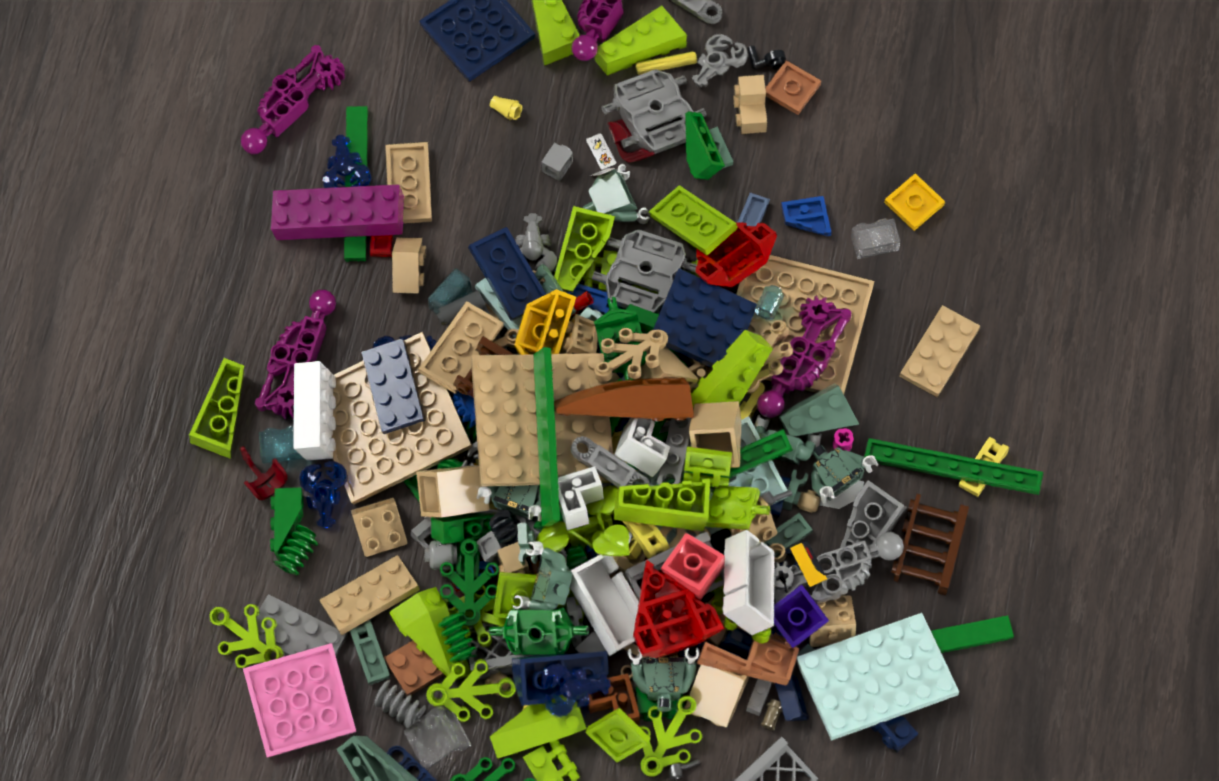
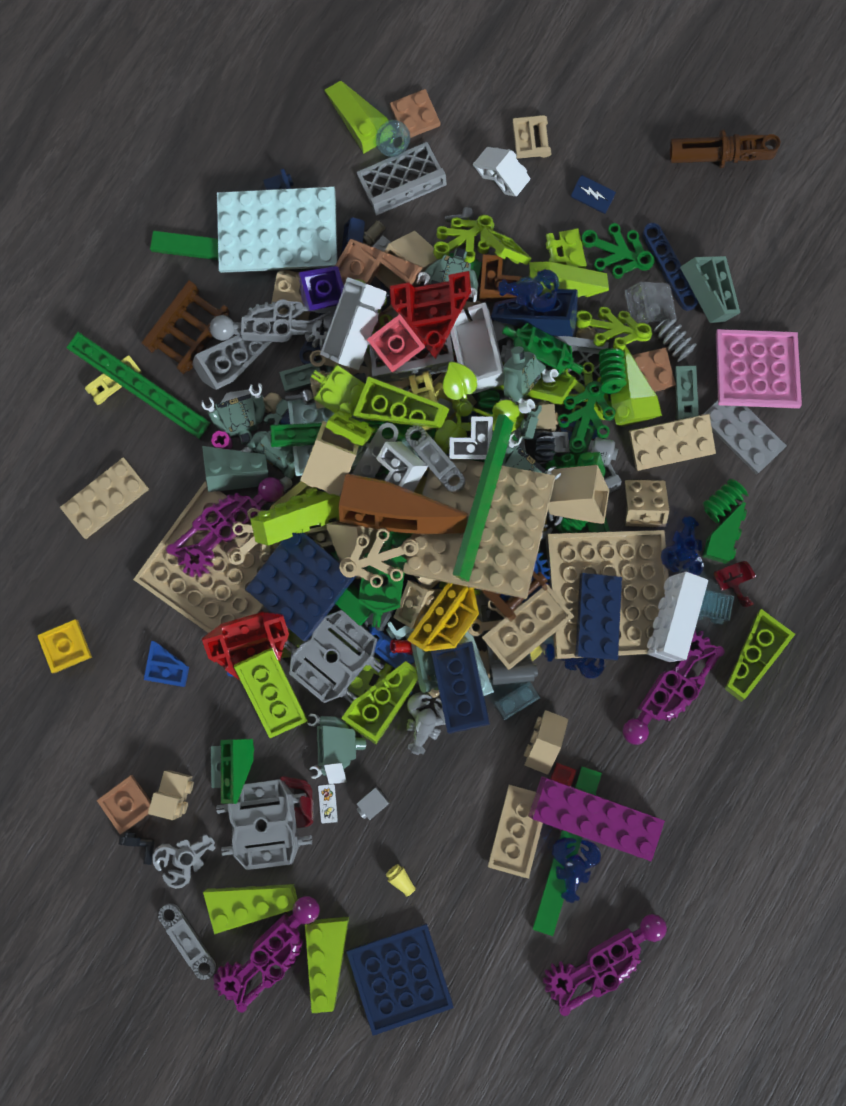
camera: 155 degrees left, 15 degrees up
lime plant [209,604,284,668] -> none
light yellow axle [636,52,697,75] -> none
sand blue tile [738,193,770,226] -> none
clear light blue brick [754,285,784,320] -> none
yellow sticker [790,540,827,587] -> none
clear brick [851,219,901,259] -> none

